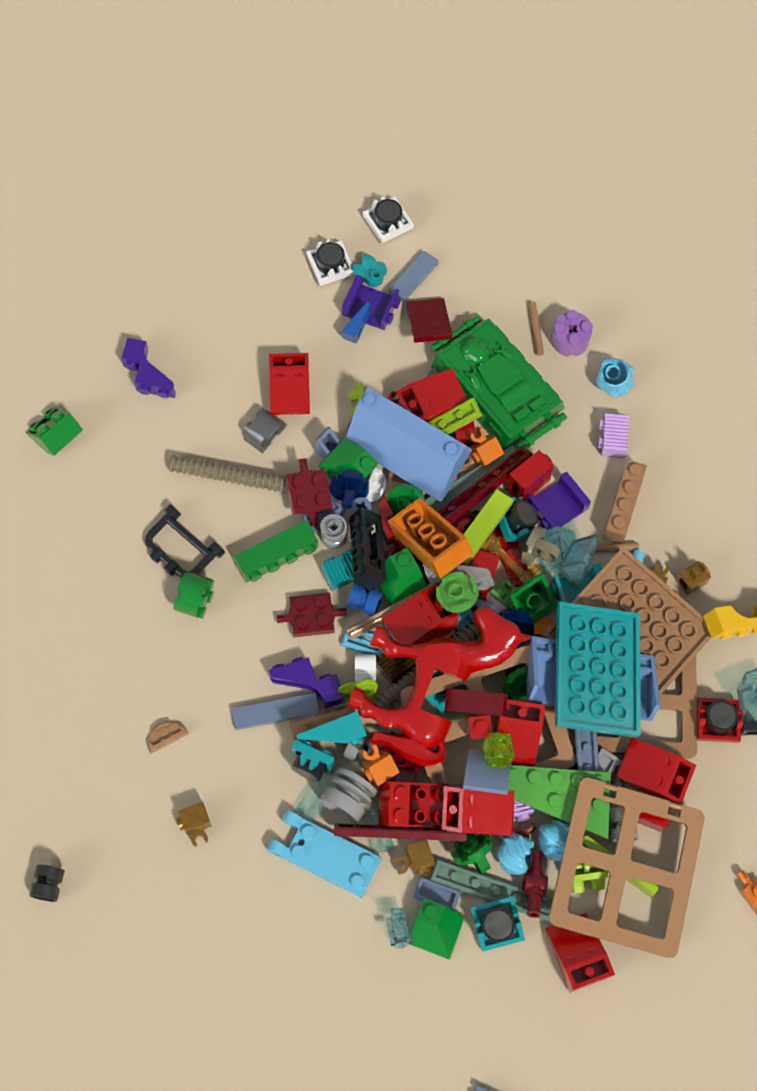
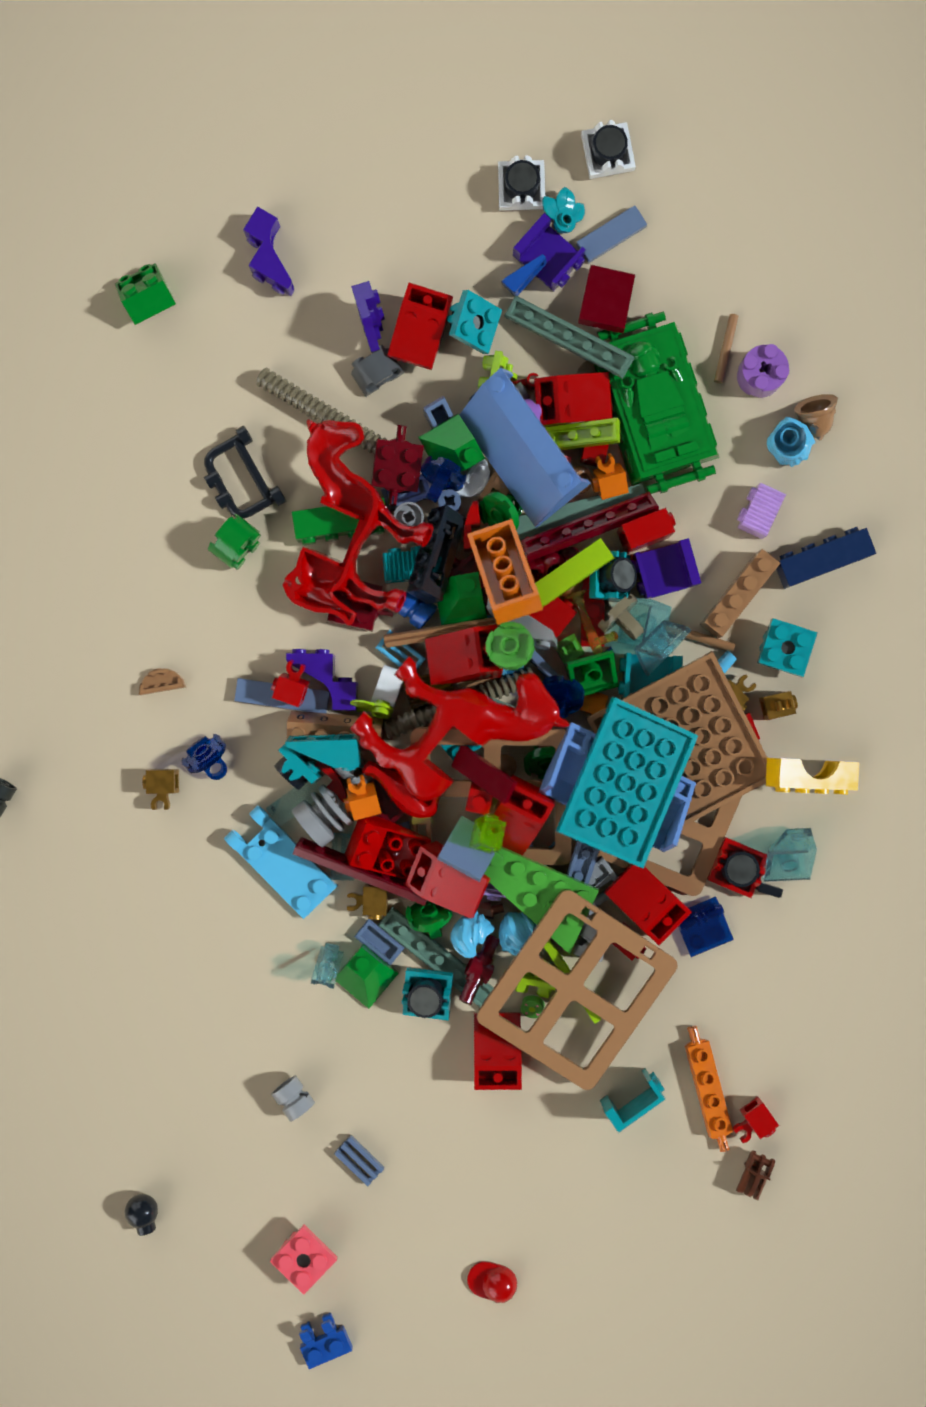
camera: 25 degrees right, 20 degrees up
none -> clear blue tile [181,734,227,780]
none -> red brick [271,660,310,707]
none -> light grey wheel [271,1075,315,1121]
none -> red animal [282,419,434,626]
none -> red slope [315,761,348,803]
none -> dark purple plate [351,281,385,352]
none -> teal piece [446,290,502,354]
none -> sand green tile [504,296,635,379]
none -> bright green tile [520,995,545,1018]
none -> teal panel [600,1068,665,1133]
none -> clear blue hinge [678,896,734,957]
none -> teal piece [757,618,818,677]
none -> dark blue brick [776,526,877,589]
none -> medium nougat piece [794,394,838,441]

